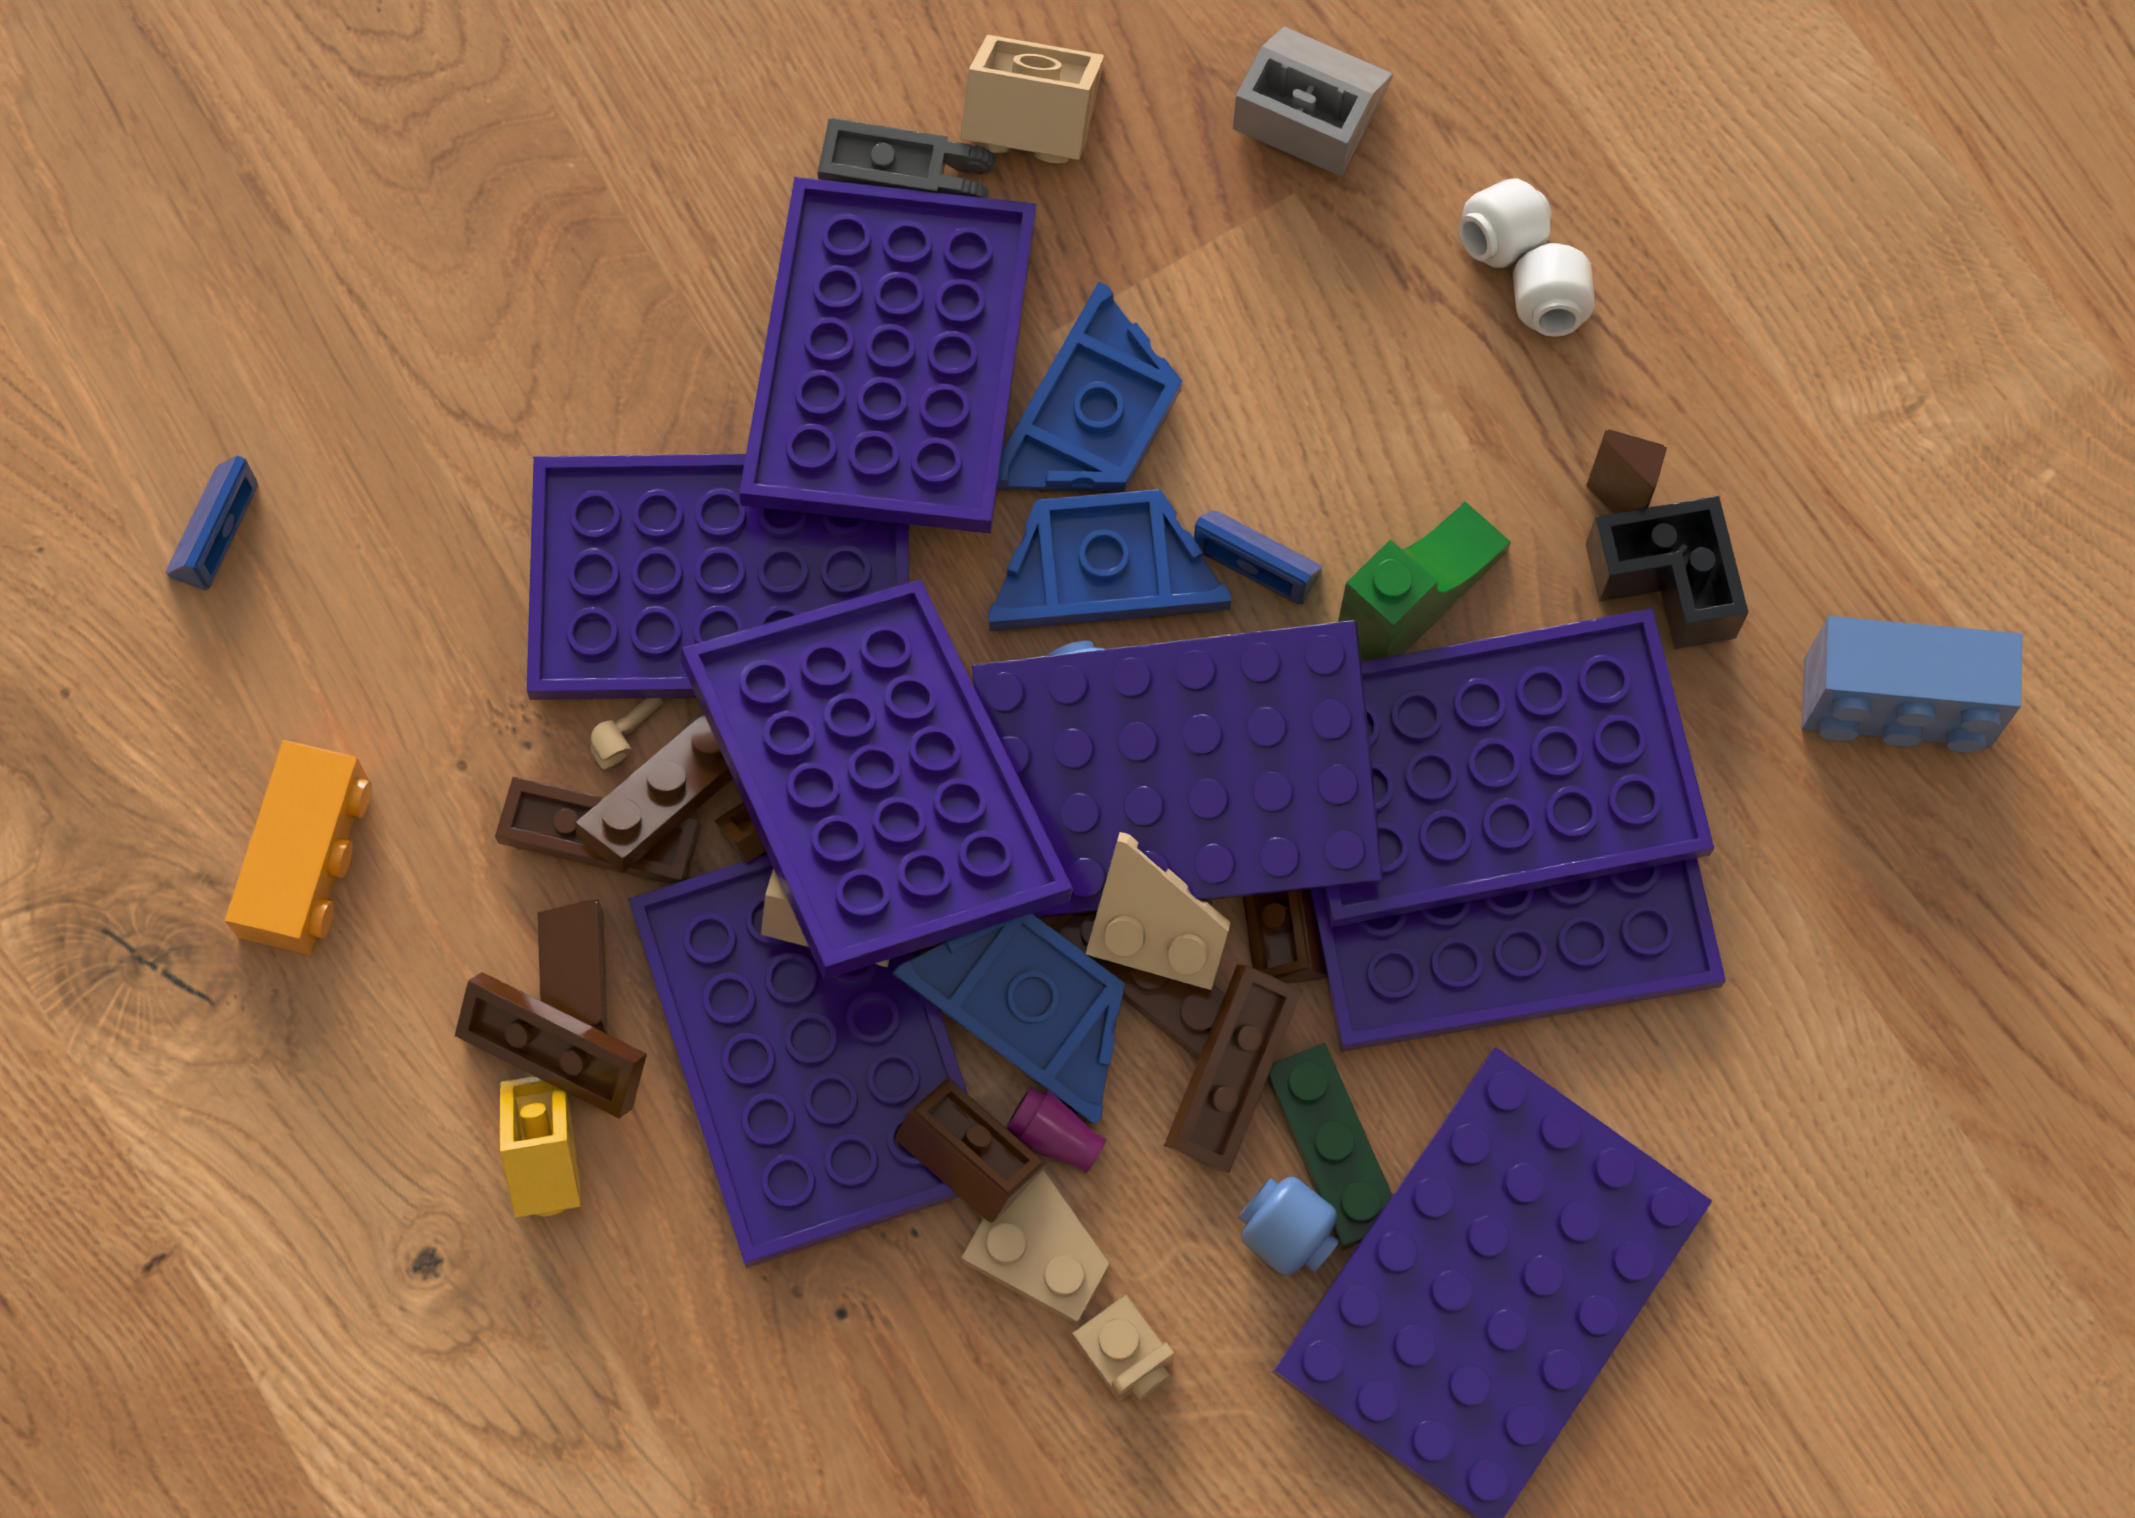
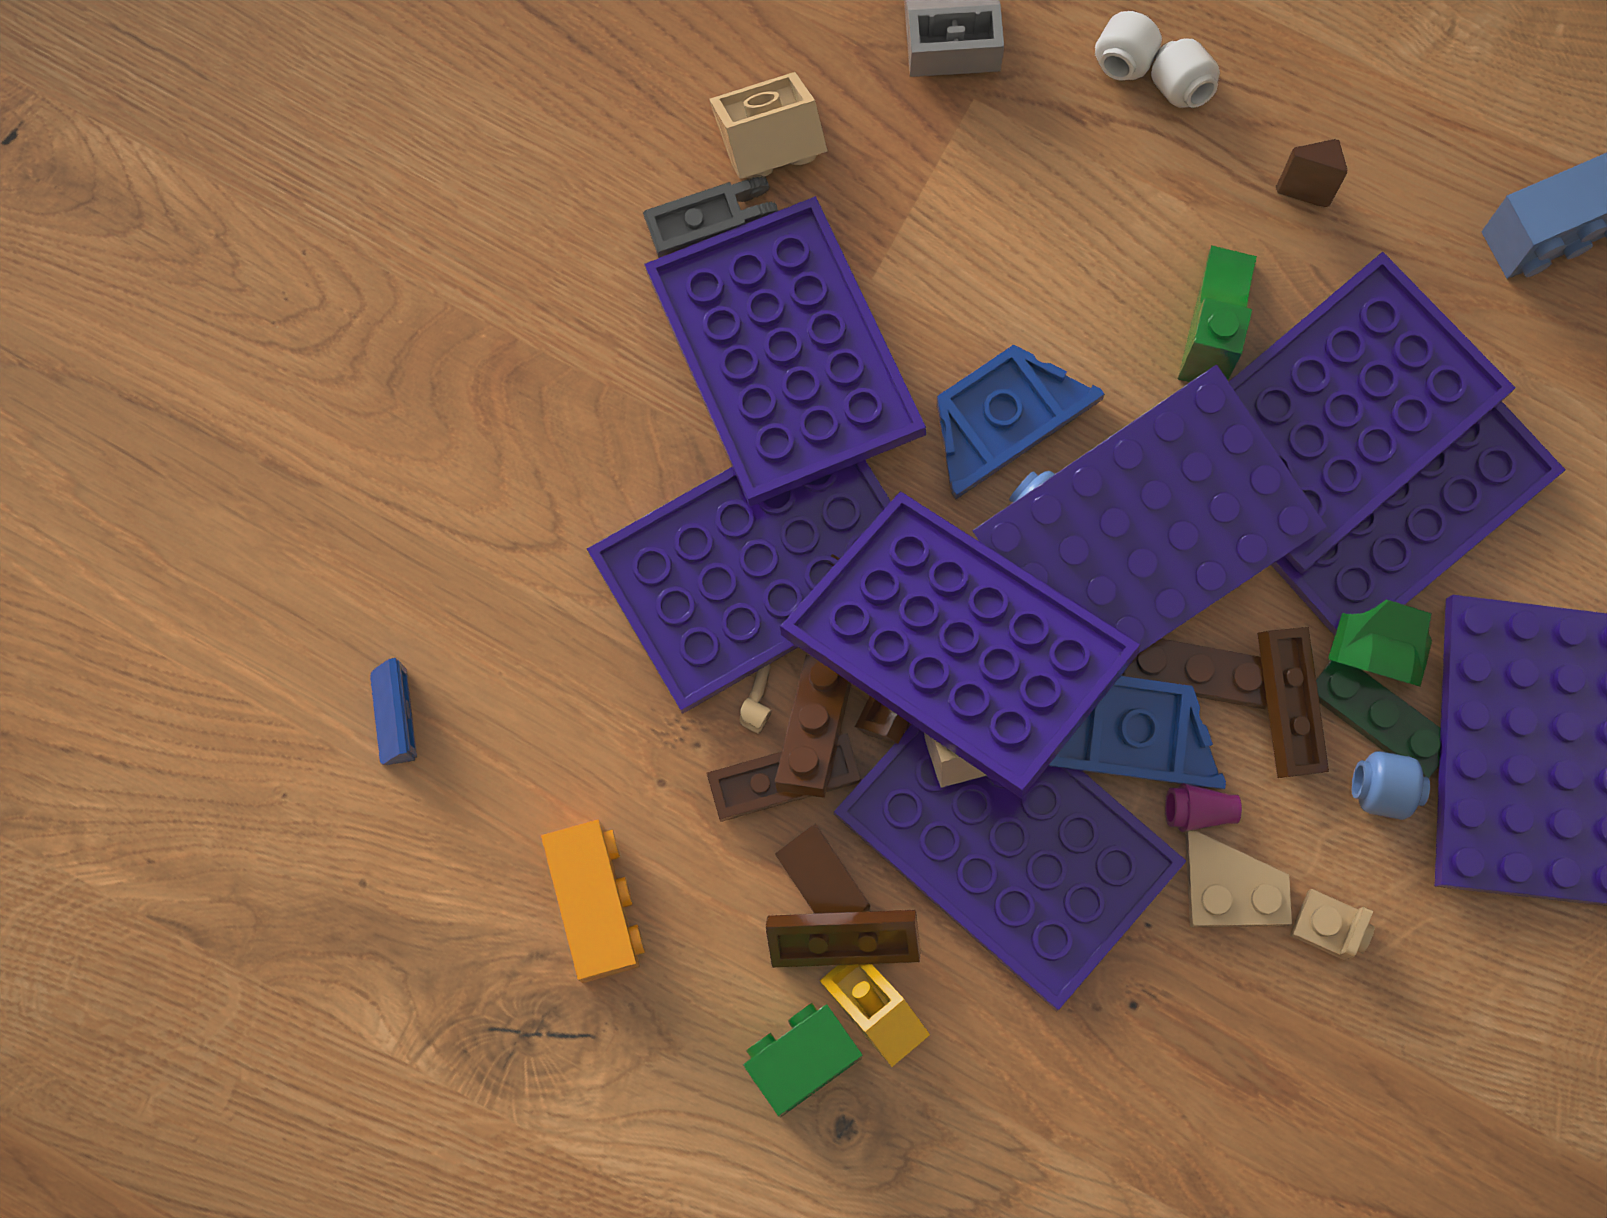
camera: 25 degrees left, 5 degrees up
reddish brown slope [896,1077,1046,1223] -> none
blue wing [997,282,1182,492] -> none
tan wing [1086,832,1231,990] -> none
blue slope [1194,511,1322,604] -> none
reddish brown slope [1243,890,1326,984] -> none
black brick [1586,496,1749,649] -> none
none -> green brick [743,1003,863,1118]
none -> green slope [1328,599,1432,687]

